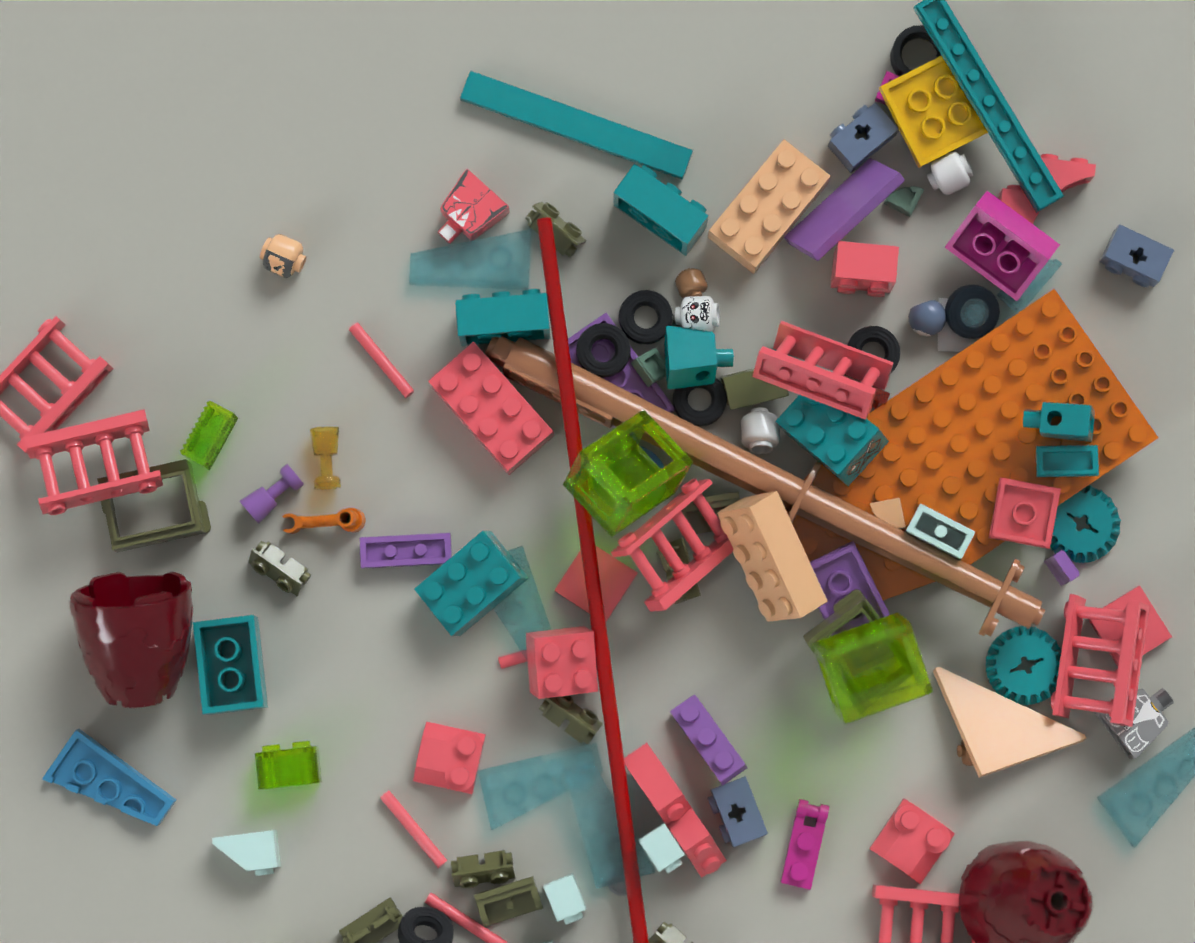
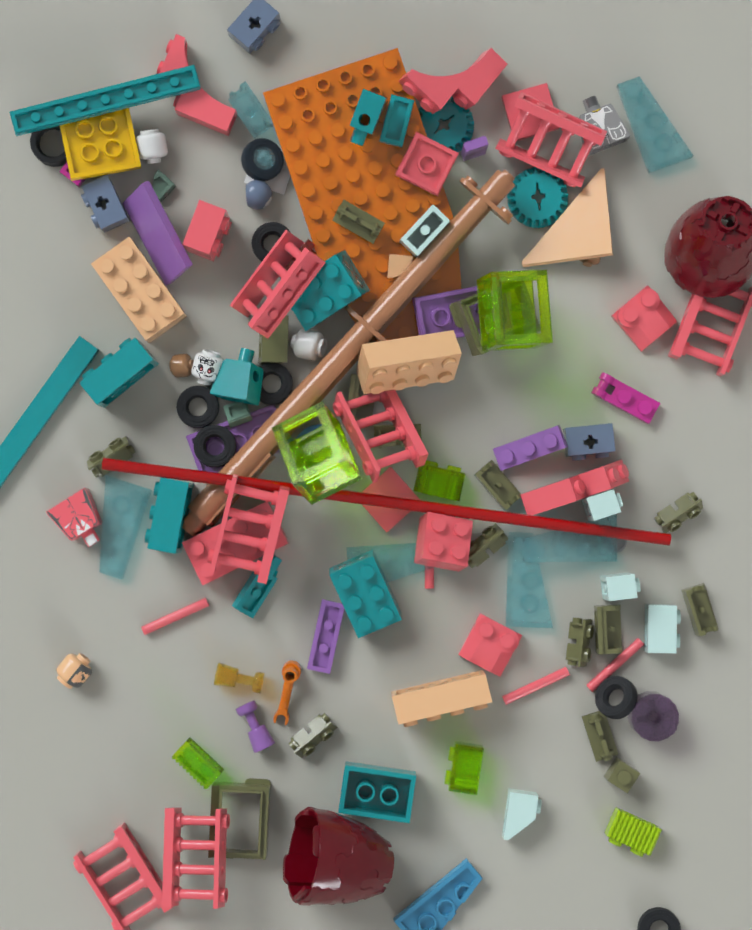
camera: 75 degrees left, 5 degrees up
dark pink slope [945,191,1060,301] -> none
none -> coral fence [207,474,290,584]
none -> teal hinge [232,555,282,618]
none -> olive hinge [332,200,385,244]
none -> light nougat brick [391,670,492,727]
none -> coral arch [398,48,508,114]
none -> clear neon green brick [413,460,465,502]
none -> olive hinge [474,460,521,511]

